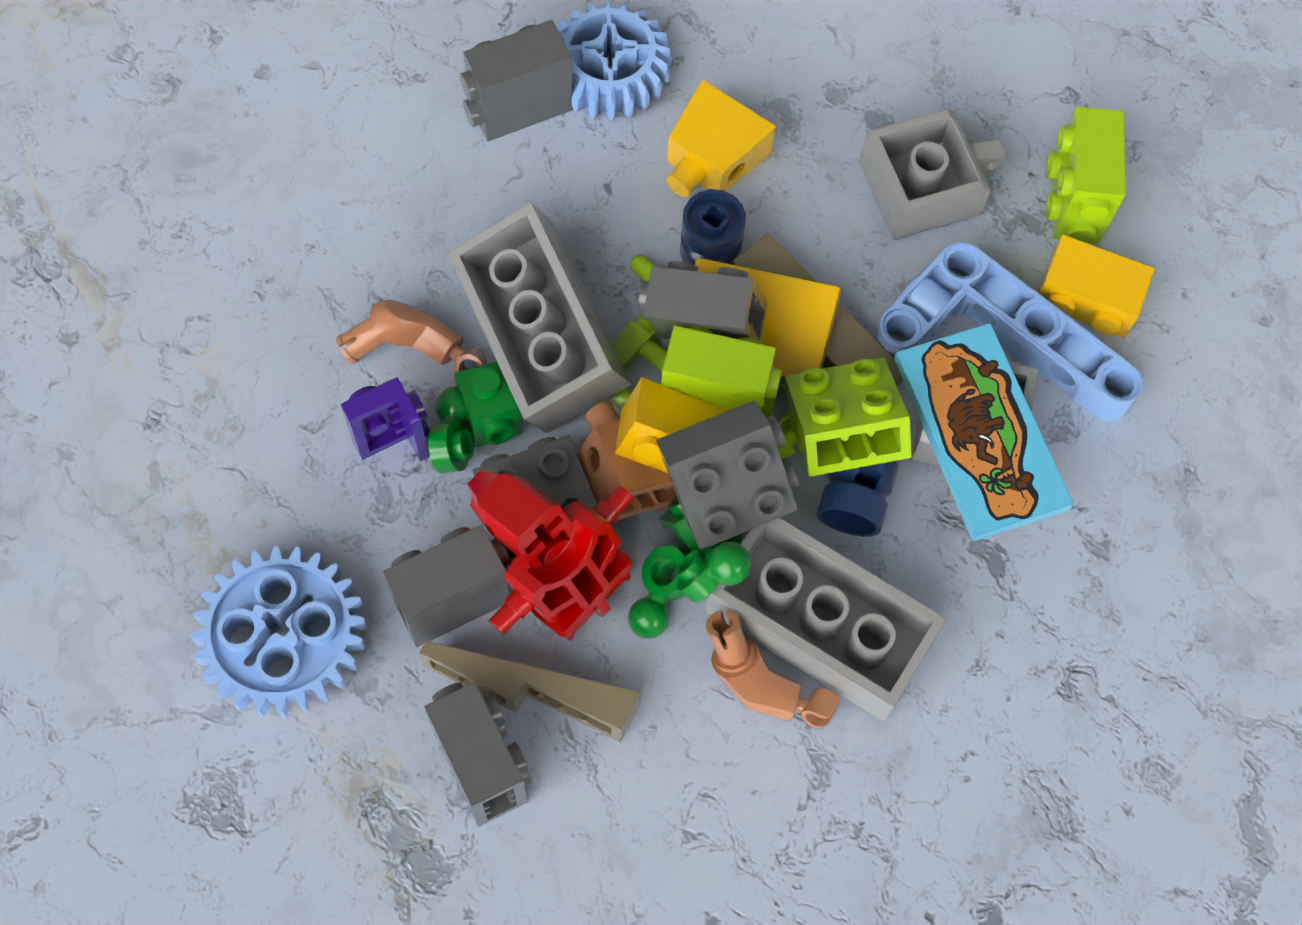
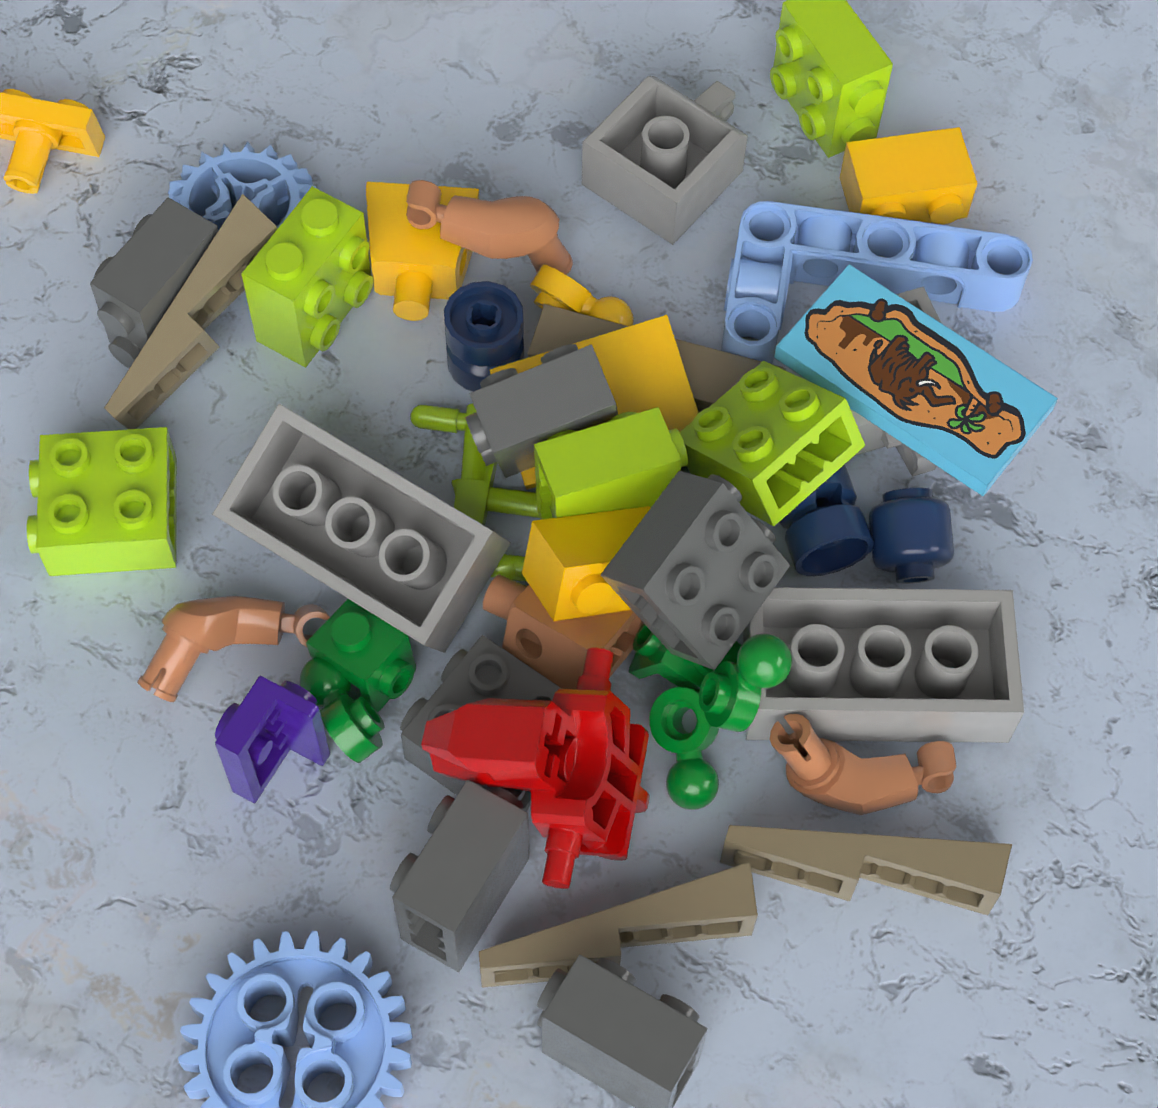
camera: 30 degrees left, 5 degrees down
none -> lime brick [27,427,177,576]
none -> dark tan slope [104,194,278,429]
none -> lime brick [241,186,374,368]
none -> nougat arm [406,180,573,275]
none -> yellow plate [530,264,634,326]
none -> dark tan slope [720,825,1012,916]
none -> dark blue head [869,488,954,584]

